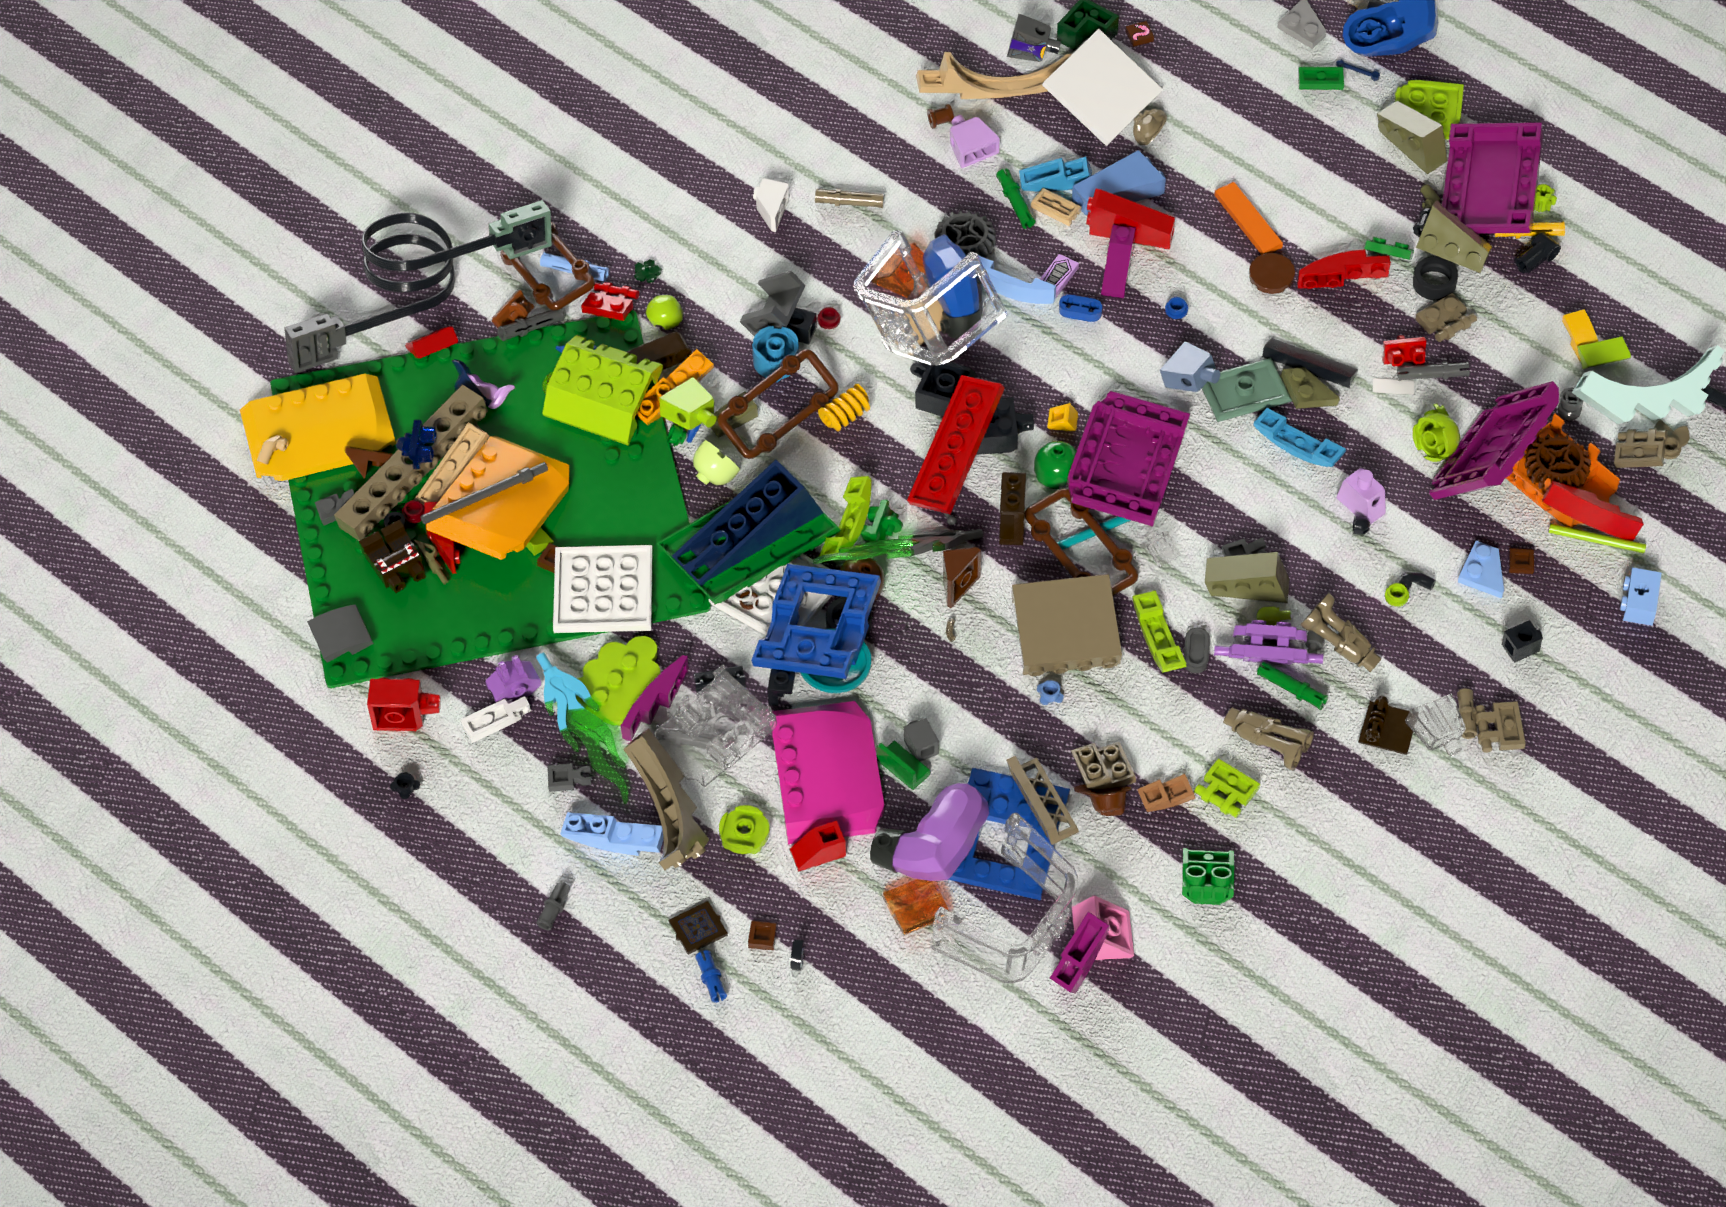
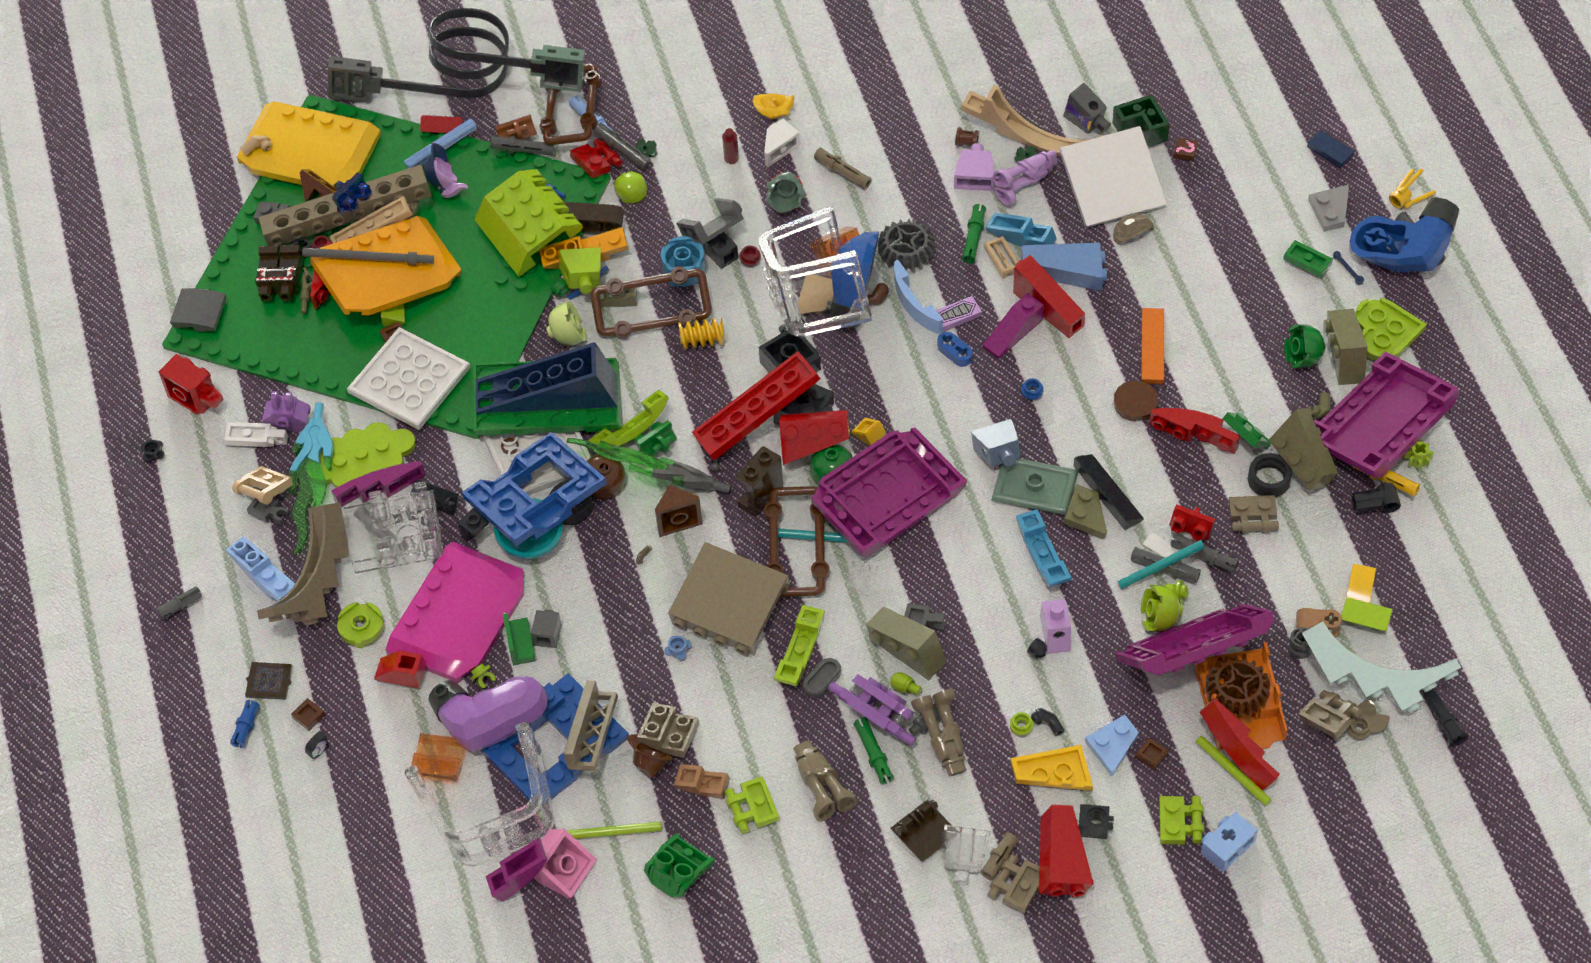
camera: 35 degrees right, 0 degrees up
none -> tan plate [232,466,293,505]
none -> light blue axle [404,119,477,169]
none -> lime plate [470,664,496,689]
none -> lime piece [566,821,662,839]
none -> dark grey pin [594,122,651,170]
none -> dark red cylinder [722,128,739,164]
none -> yellow hat [753,93,794,119]
none -> sand green hair [766,171,805,213]
none -> red wedge [779,410,850,465]
none -> lavender piece [992,150,1057,207]
none -> yellow wing [1011,745,1093,791]
none -> dark green plant [1014,146,1038,163]
none -> red slope [1039,805,1094,897]
none -> teal bar [1117,540,1205,589]
none -> dark grey pin [1131,547,1201,583]
none -> lime plate [1159,796,1205,845]
none -> green cylinder [1284,324,1326,368]
none -> medium nougat piece [1296,608,1342,638]

